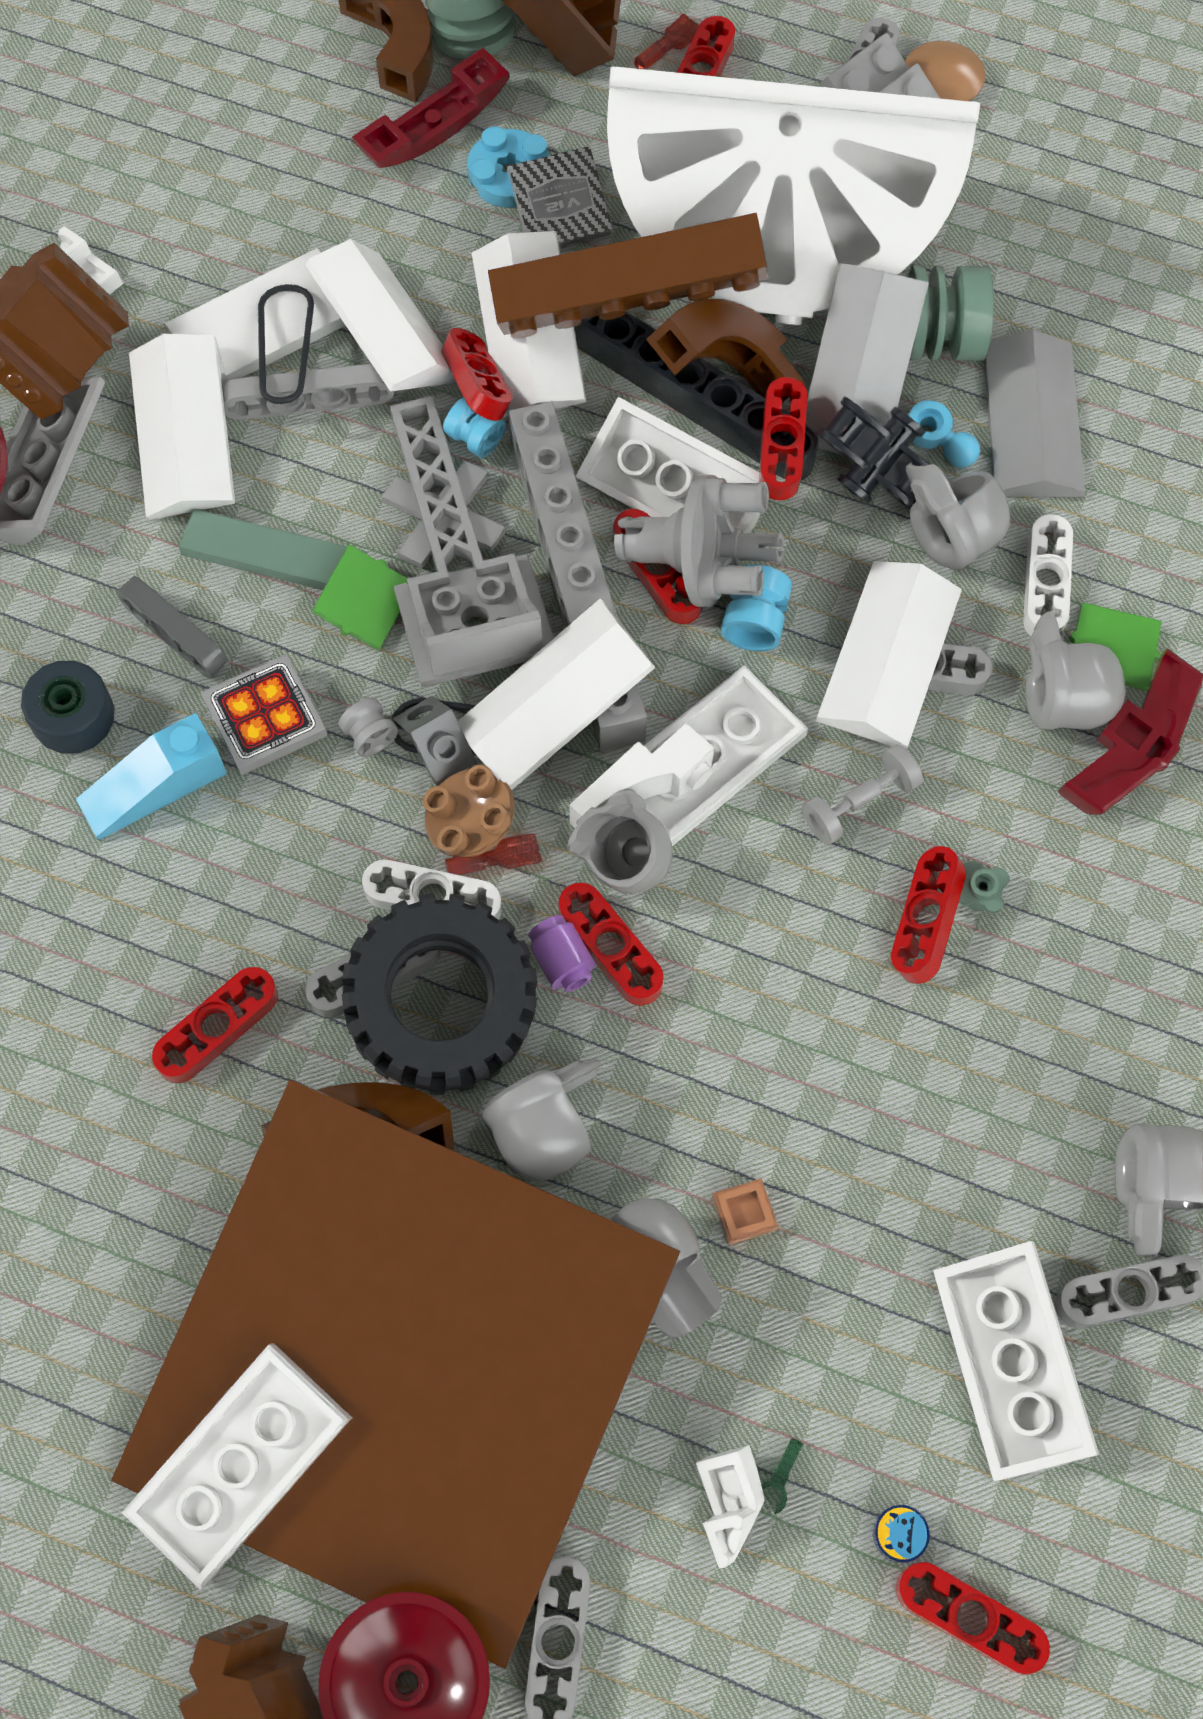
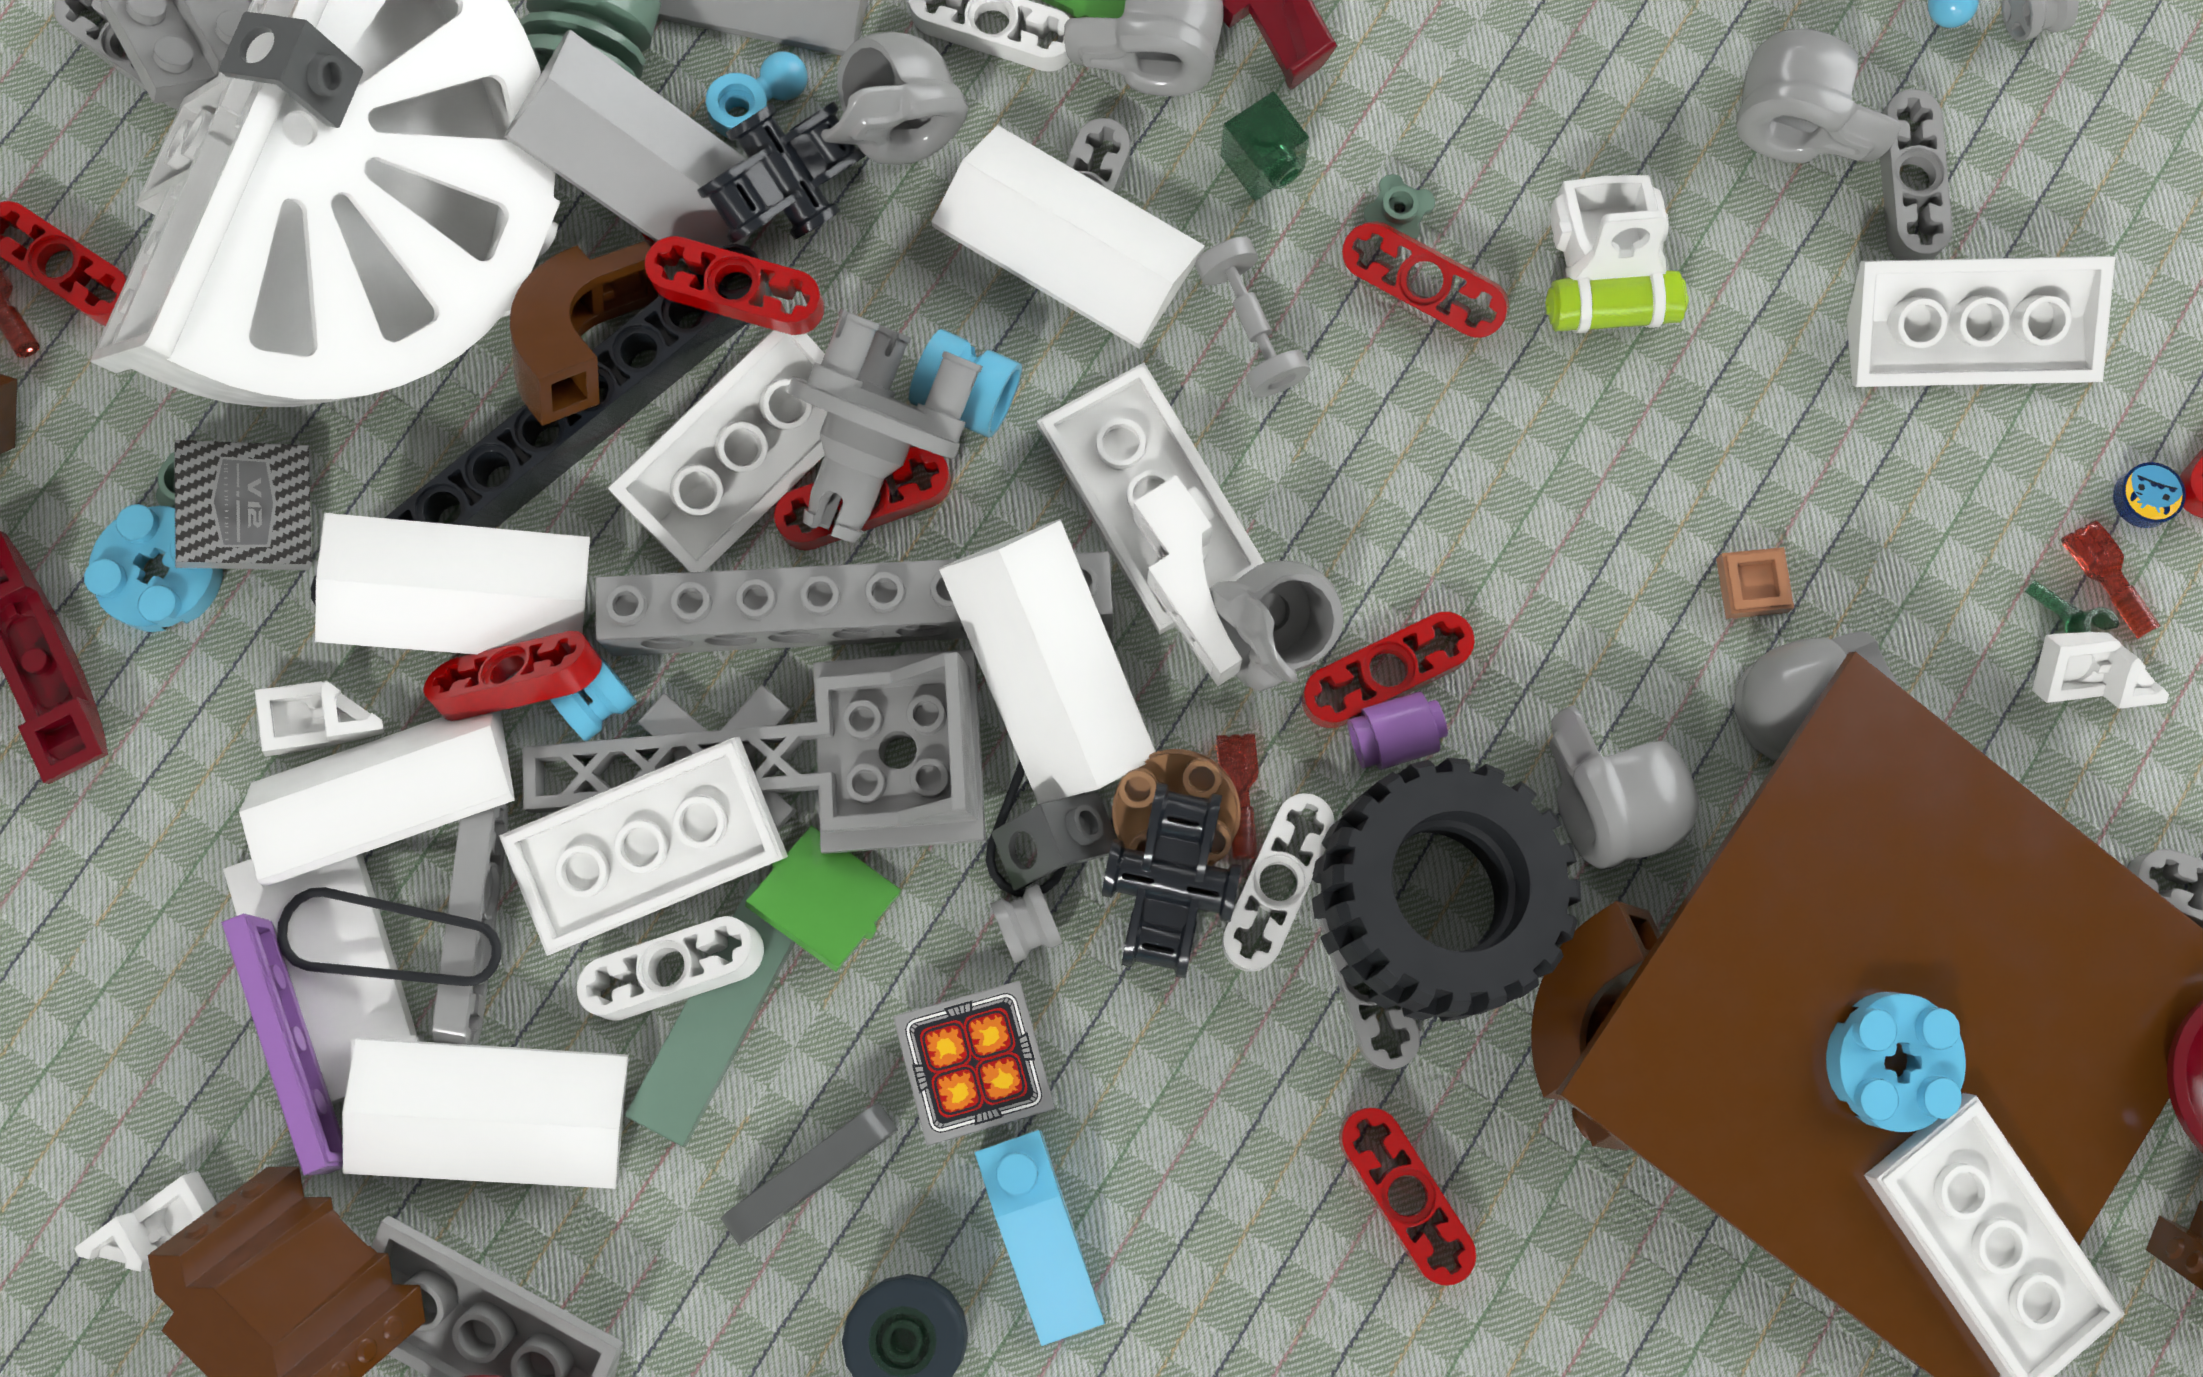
camera: 75 degrees left, 10 degrees up
reddish brown brick [488,212,768,338] -> none
none -> dark grey bracket [219,11,363,128]
none -> medium lavender tile [221,913,343,1175]
none -> white slope [255,681,385,757]
none -> white tile [499,737,788,956]
none -> white beam [577,916,764,1021]
none -> black axle [1102,782,1242,979]
none -> clear green brick [1220,91,1310,201]
none -> white piece [1545,175,1689,333]
none -> medium azure plate [1826,992,1966,1132]
none -> clear red piece [2061,520,2161,639]

